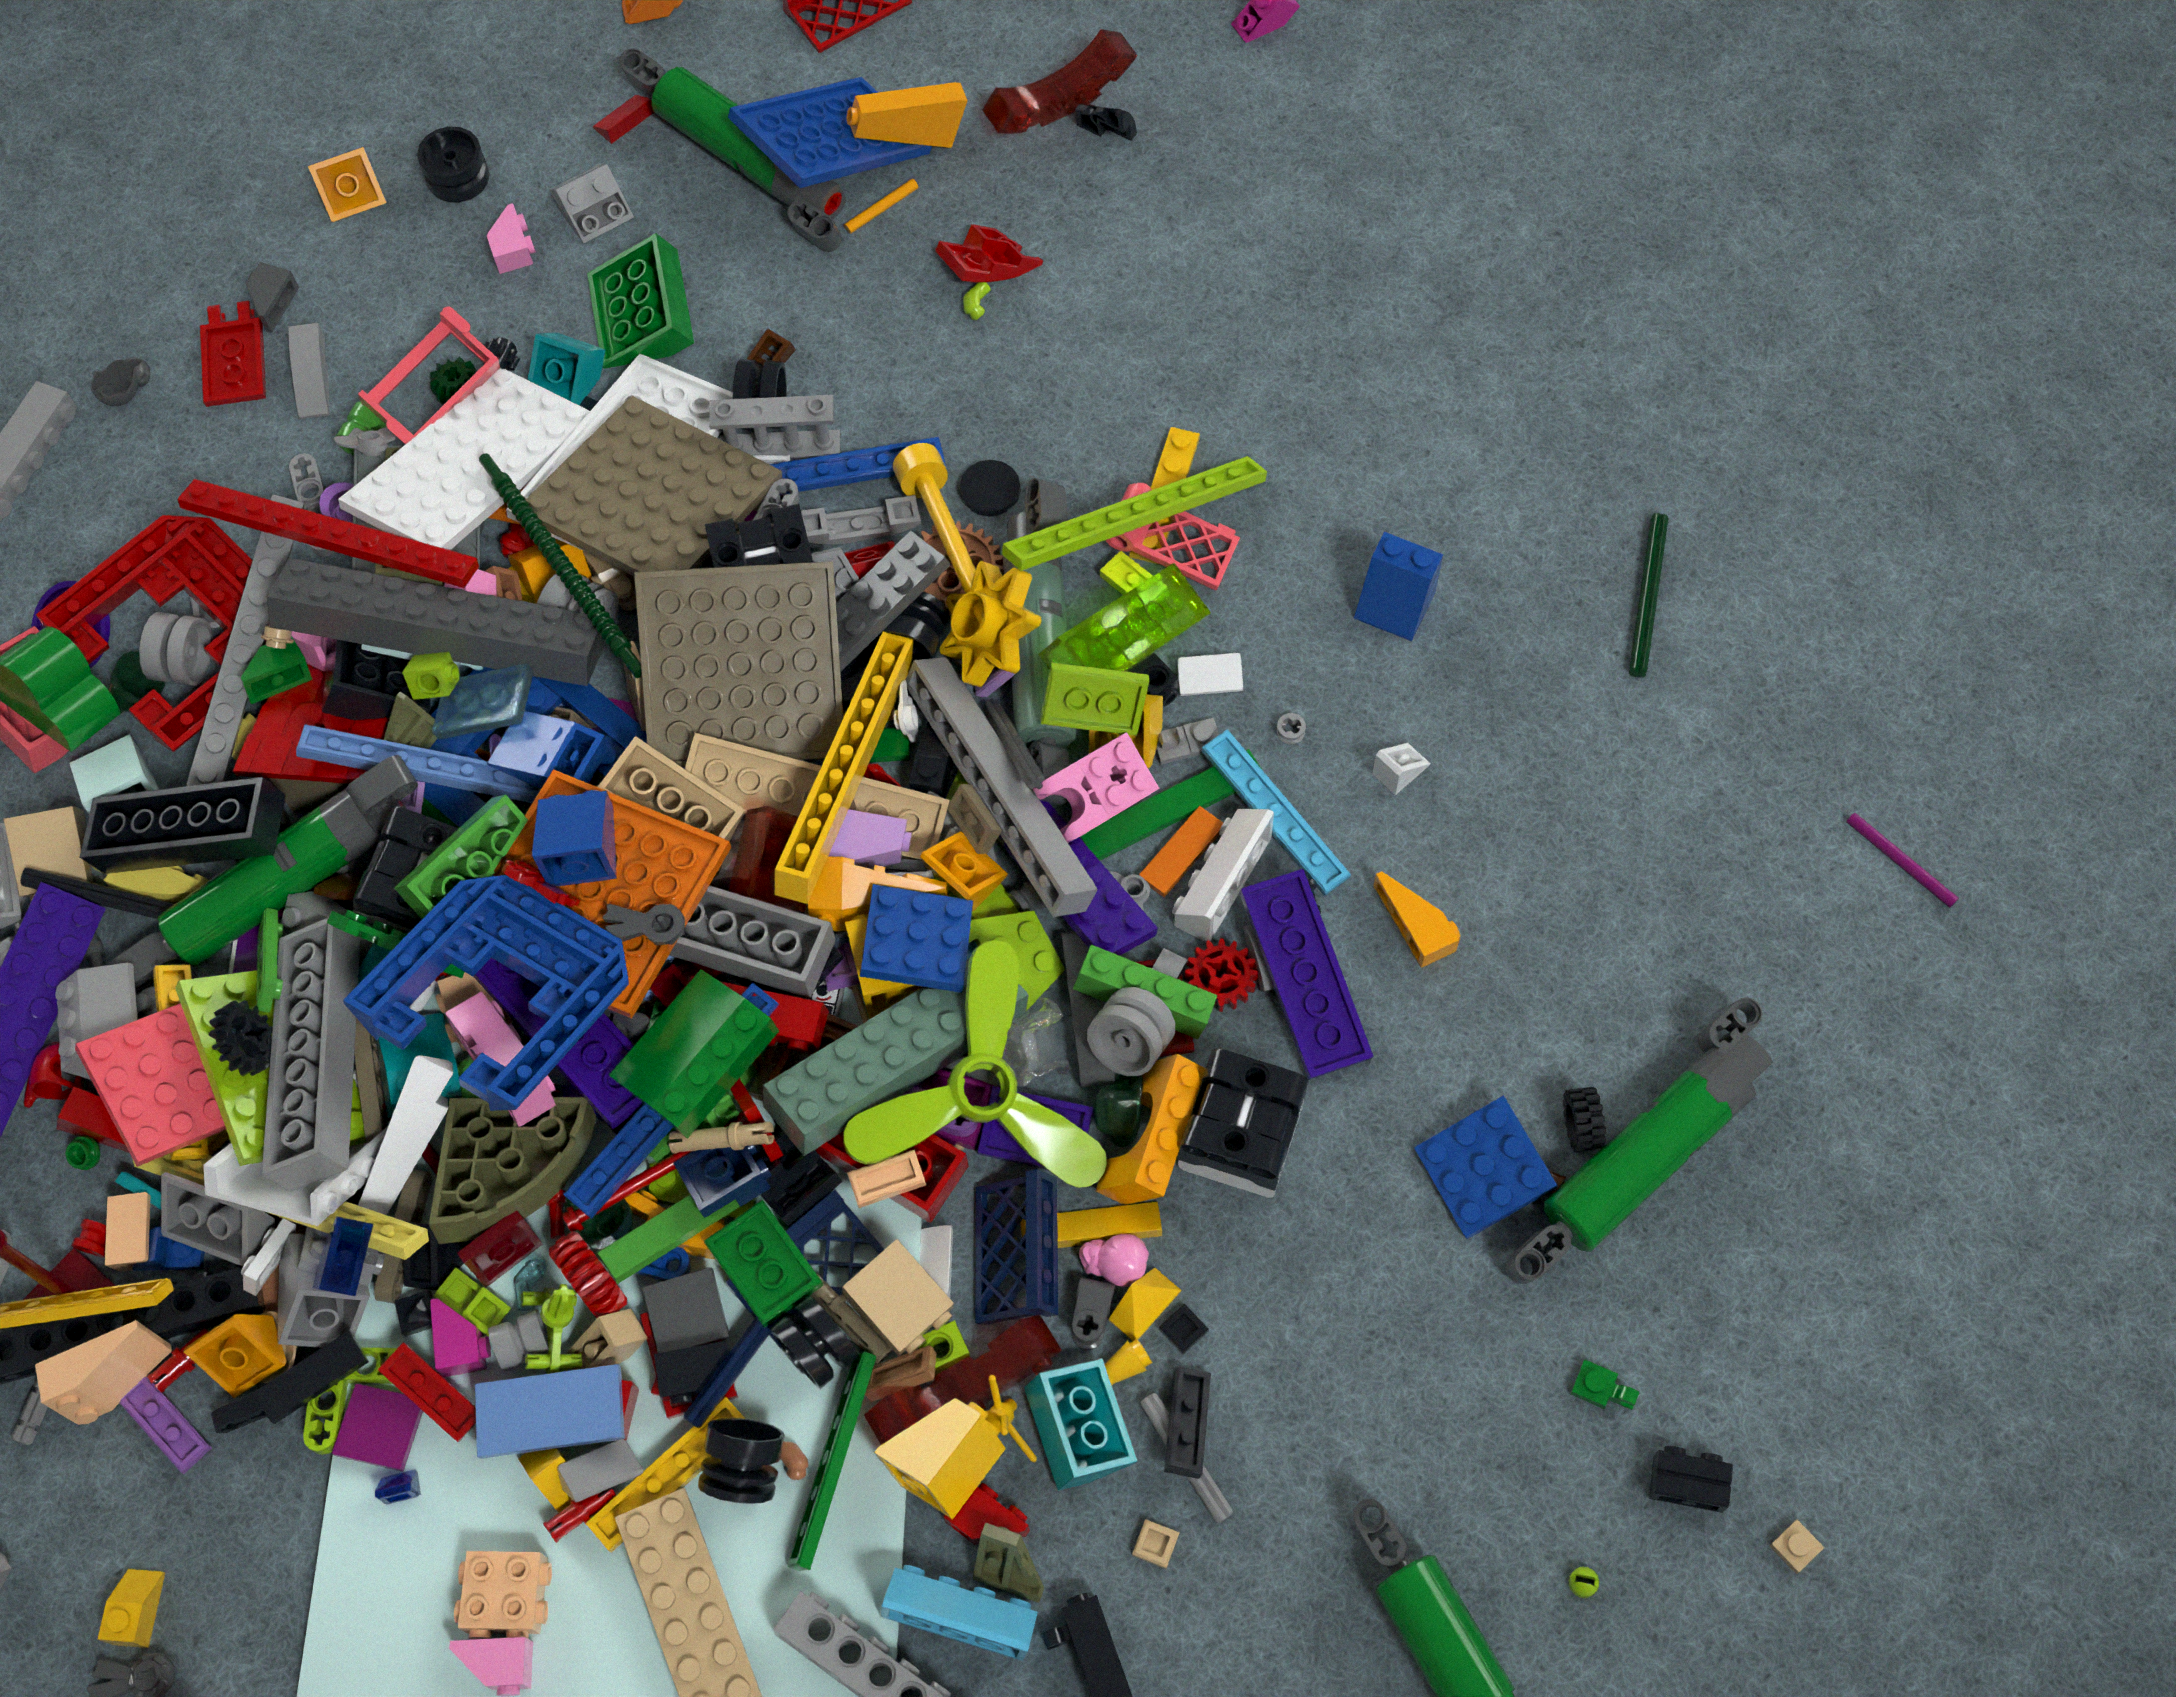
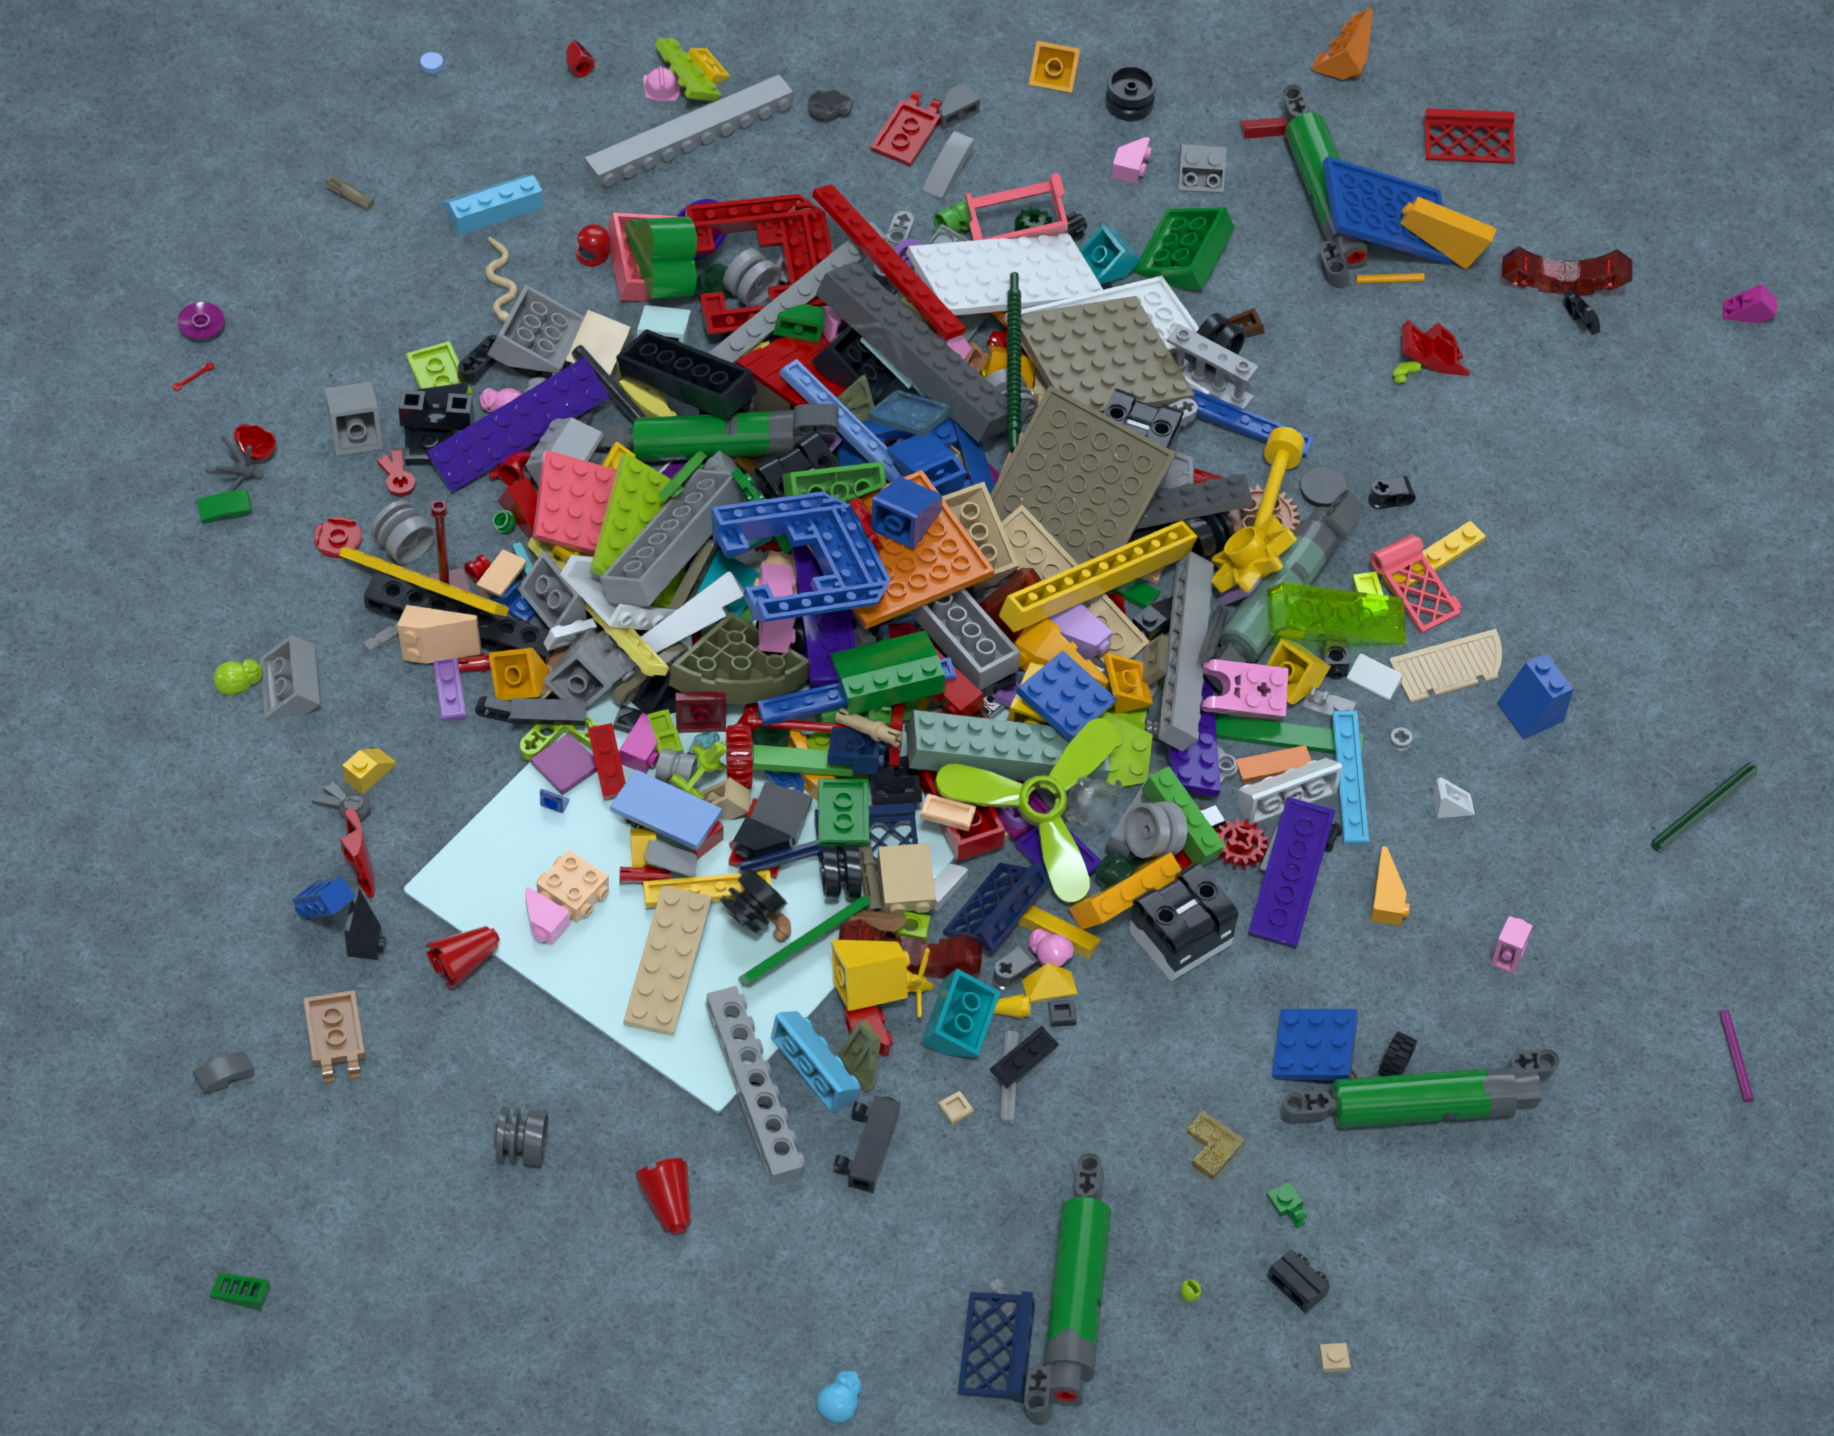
camera: 30 degrees right, 10 degrees down
black gear [208,1000,273,1076] -> none
tan plate [261,626,294,649] -> none
clear blue slope [313,1217,373,1296] -> none
light grey plate [334,427,396,456] -> none
lime brick [402,652,460,700] -> none
dark grey piece [603,904,685,945] -> none
light grey slope [801,495,921,544] -> none
white plate [893,680,919,743] -> none
lime plate [1002,456,1267,571] -> none
lime tile [1040,662,1149,736] -> none
none -> clear yellow plate [1187,1110,1245,1180]
none -> black piece [1368,475,1416,509]
none -> tan piece [1389,629,1502,703]
none -> bright pink brick [1491,916,1533,974]

